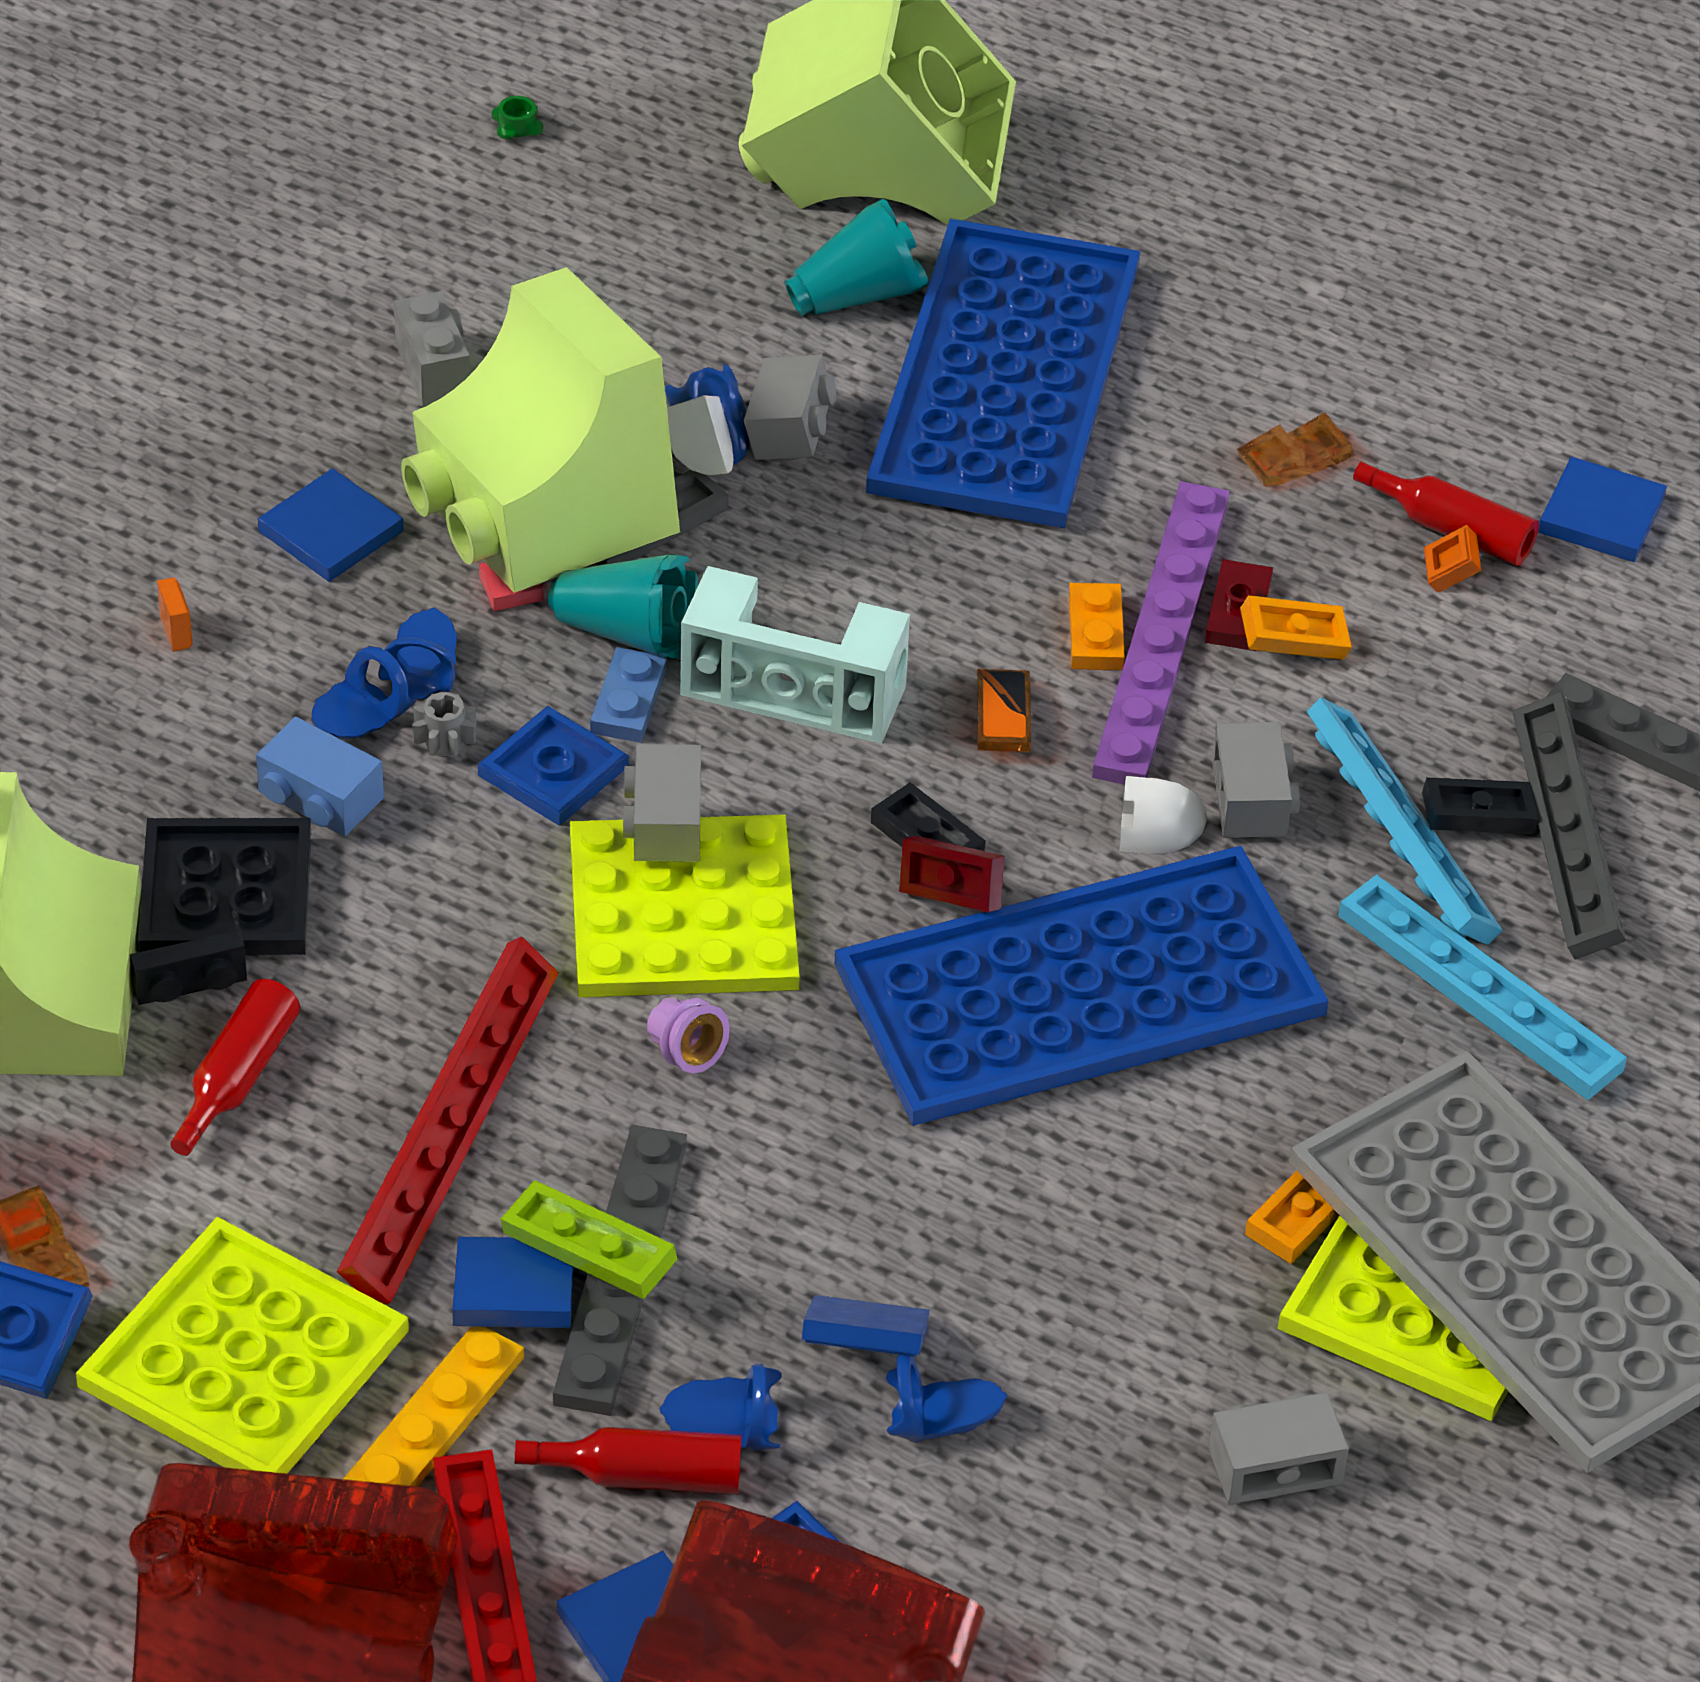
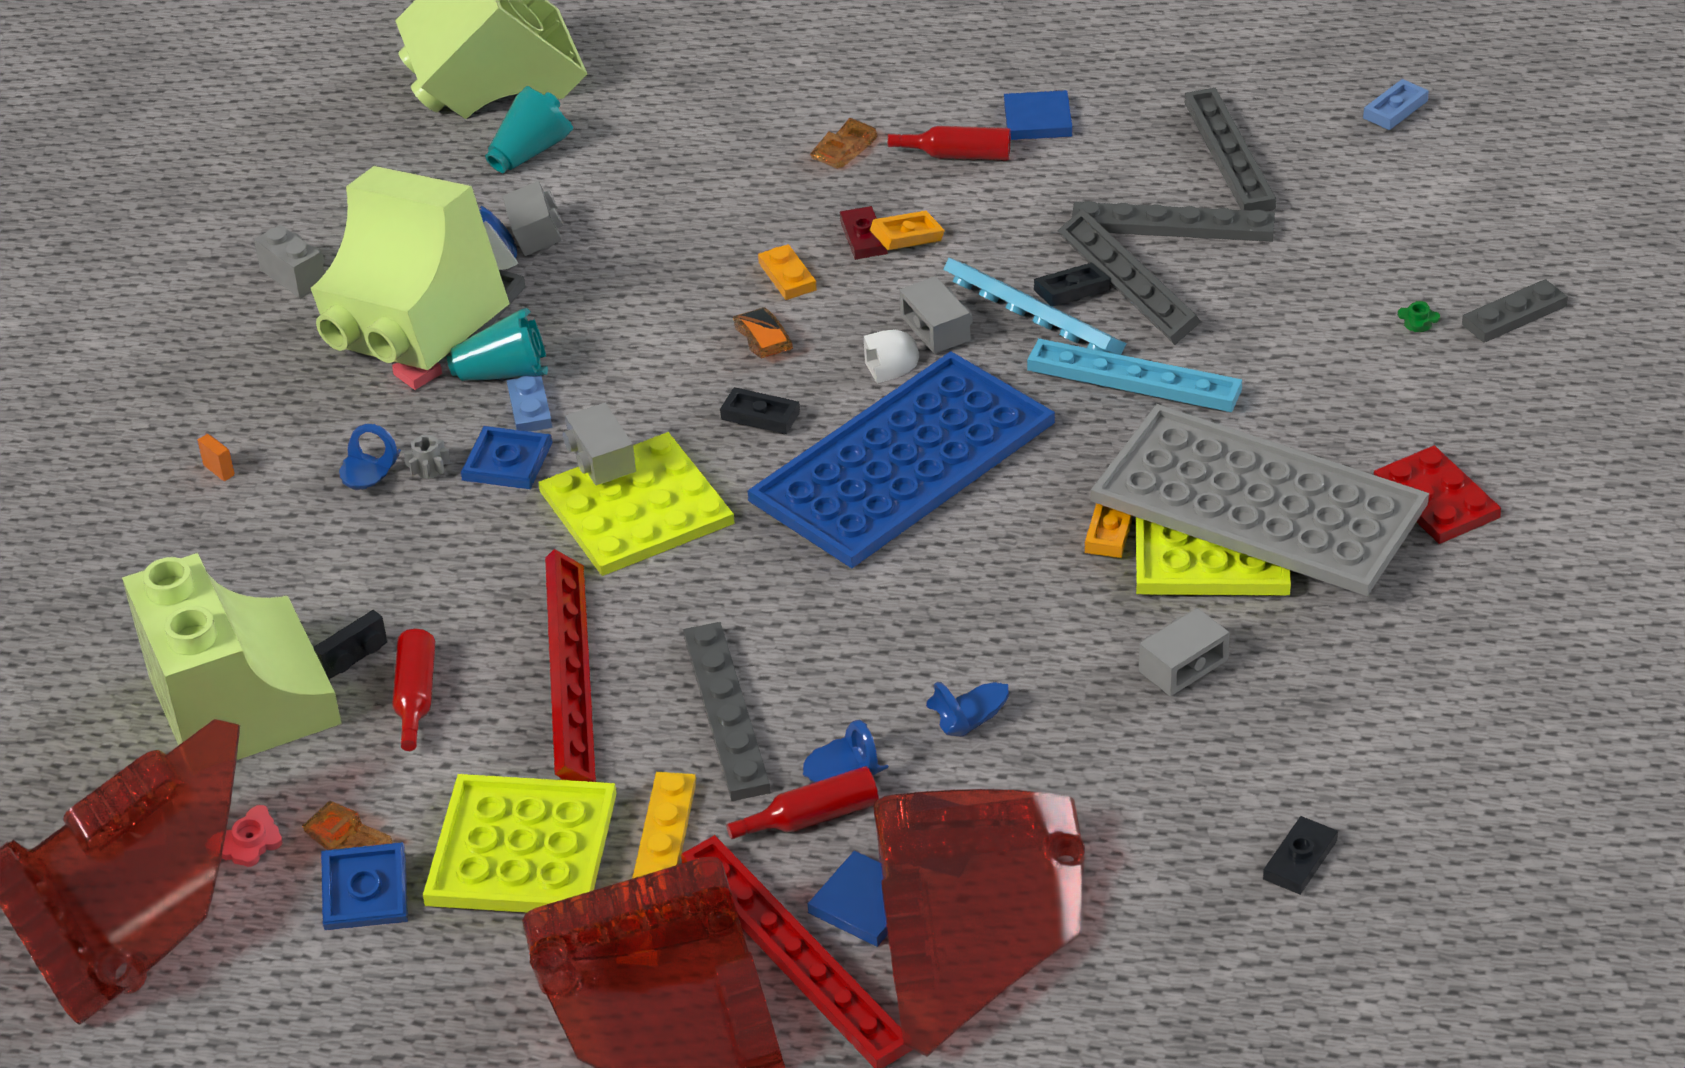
camera: 20 degrees left, 5 degrees down
black plate [137,818,312,955] -> none
medium blue brick [256,716,384,837] -> none
blue tile [258,468,404,582] -> none
blue piece [378,608,457,700] -> none
blue tile [452,1237,573,1328] -> none
green plate [492,96,543,139] -> none
lime plate [500,1180,678,1300] -> none
lavender piece [647,997,730,1074] -> none
light aqua plate [680,566,910,744] -> none
blue tile [801,1295,930,1357] -> none
blue plate [866,219,1140,528] -> none
dark red plate [899,836,1005,912] -> none
medium lavender plate [1092,481,1230,785] -> none
orange tile [1424,525,1481,592] -> none

